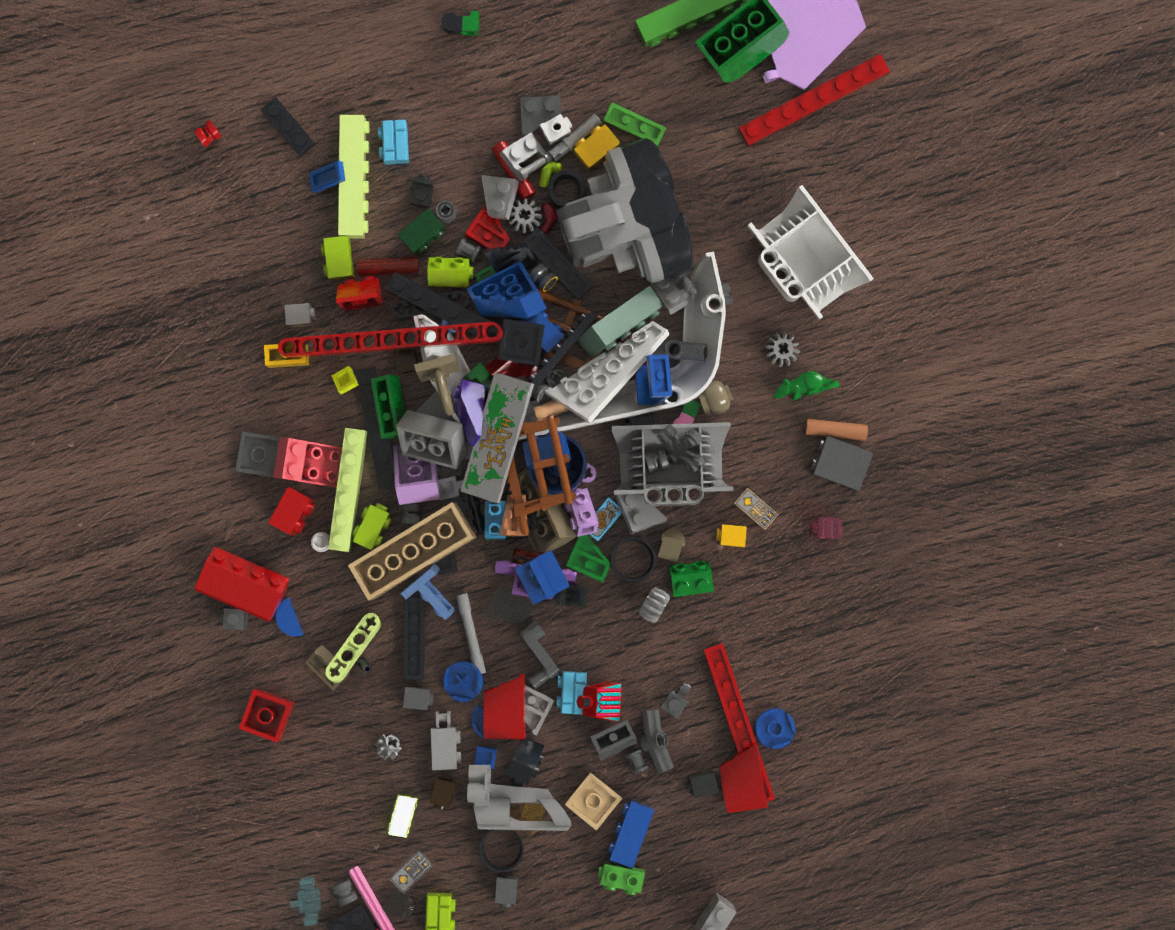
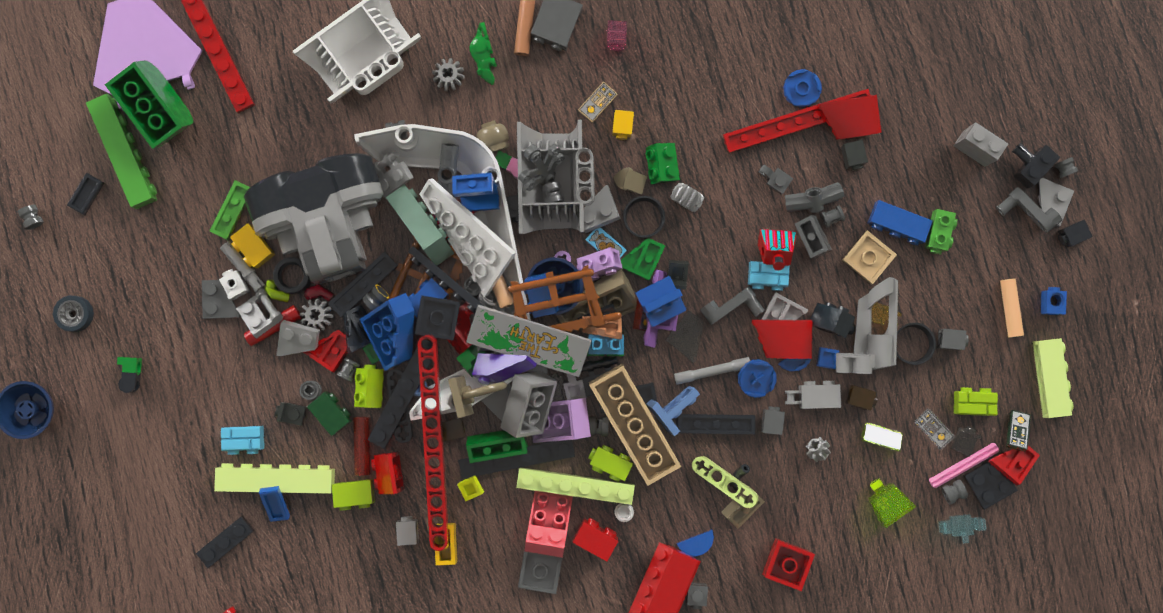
camera: 85 degrees left, 0 degrees up
none -> clear neon green torso [869,478,916,528]

